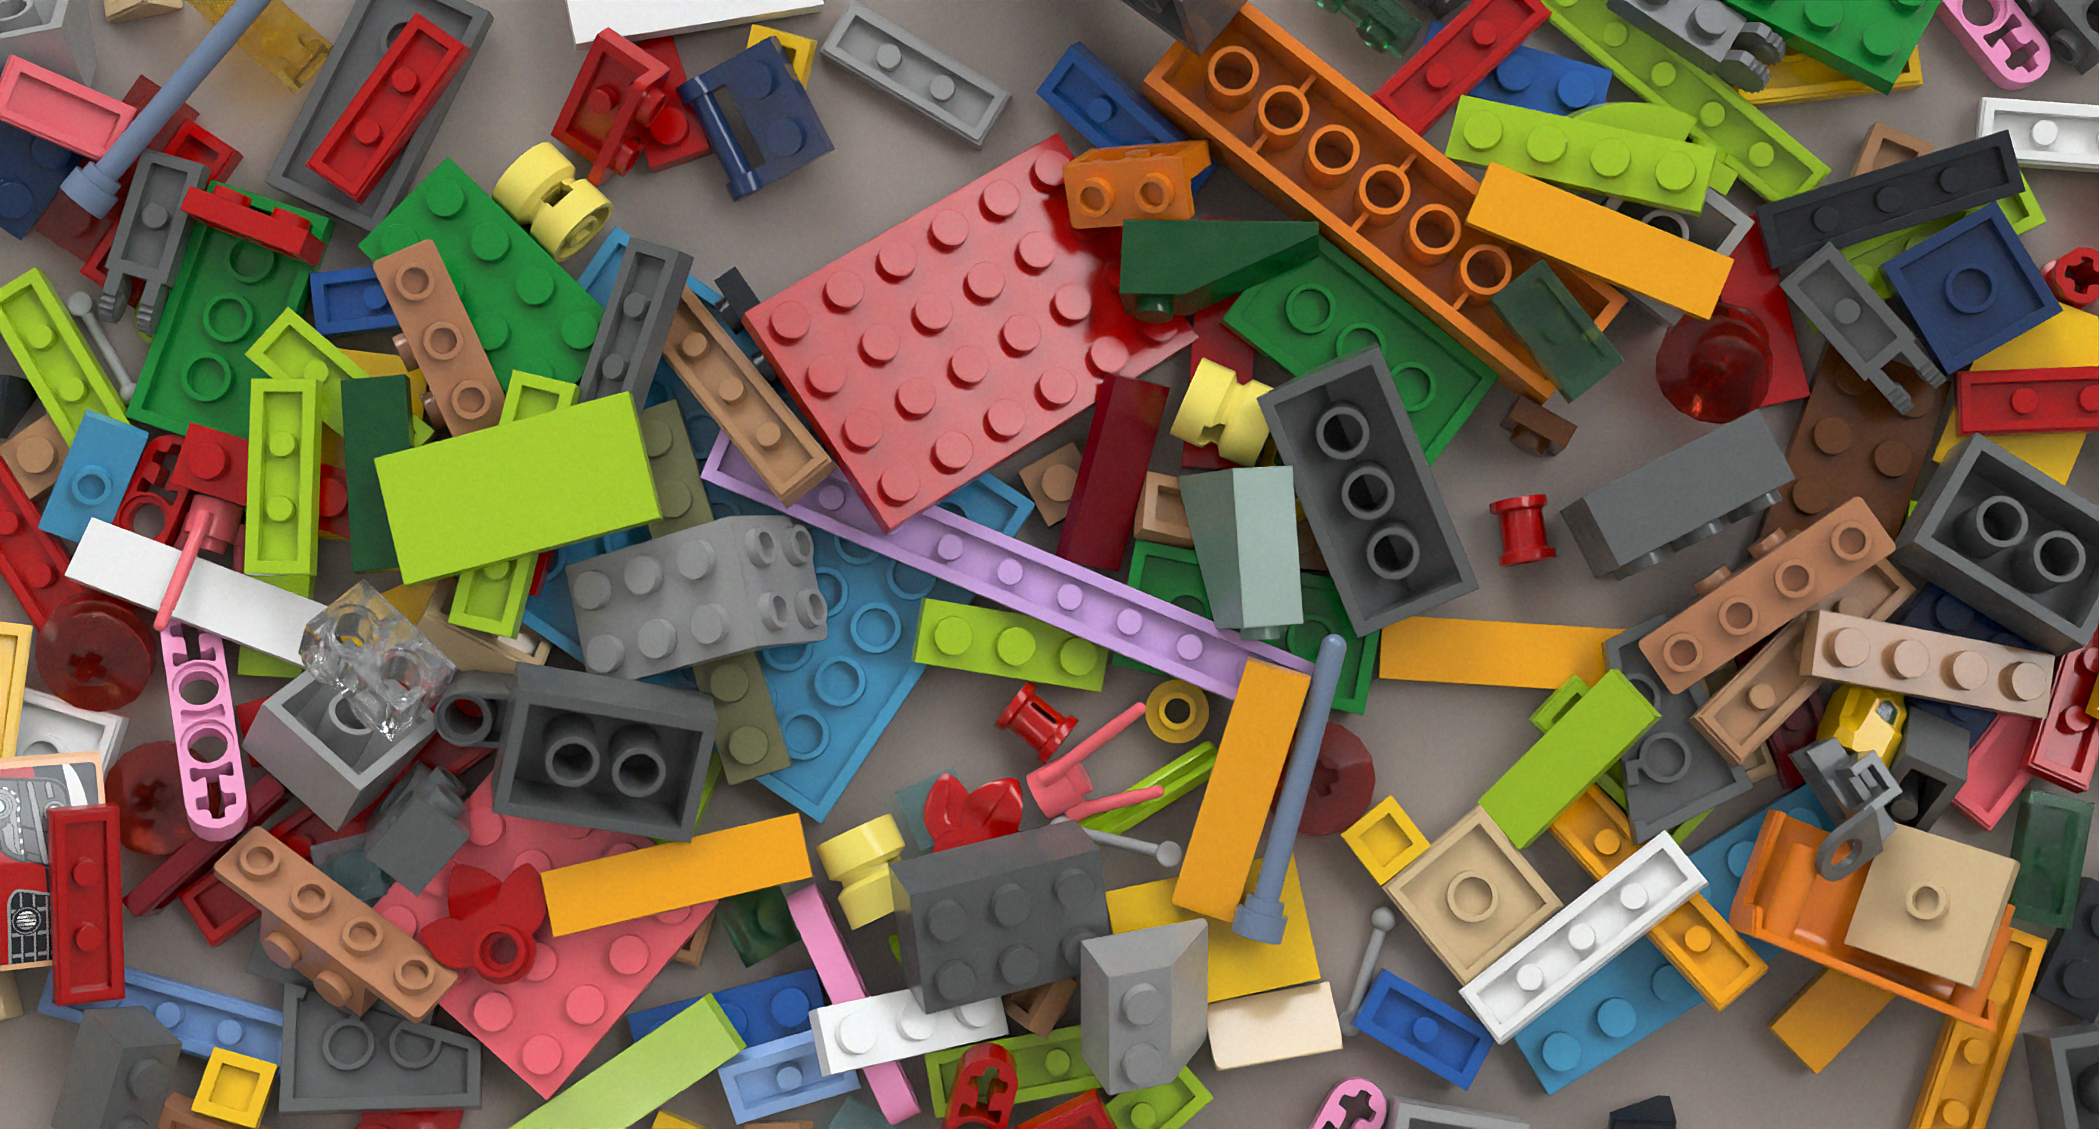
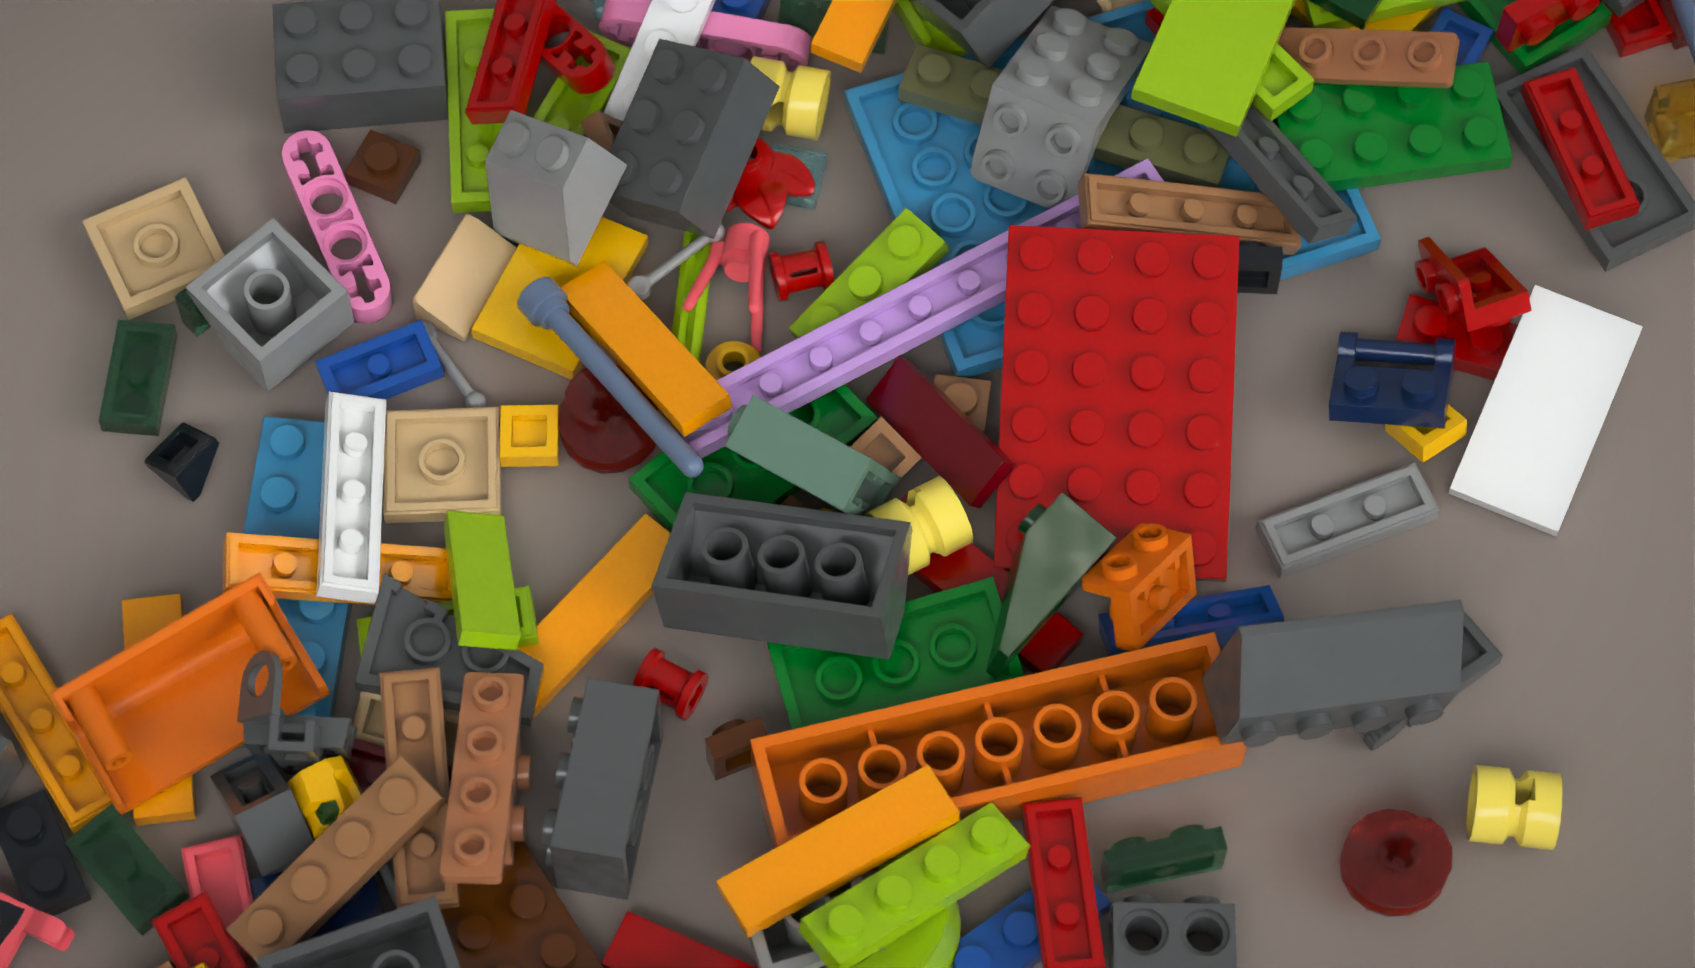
camera: 120 degrees right, 20 degrees down
light yellow wheel [492,142,614,263] -> none
clear green plate [1487,258,1625,404] -> none
clear red piece [1655,302,1774,424] -> none
tan plate [1844,822,2021,990] -> none

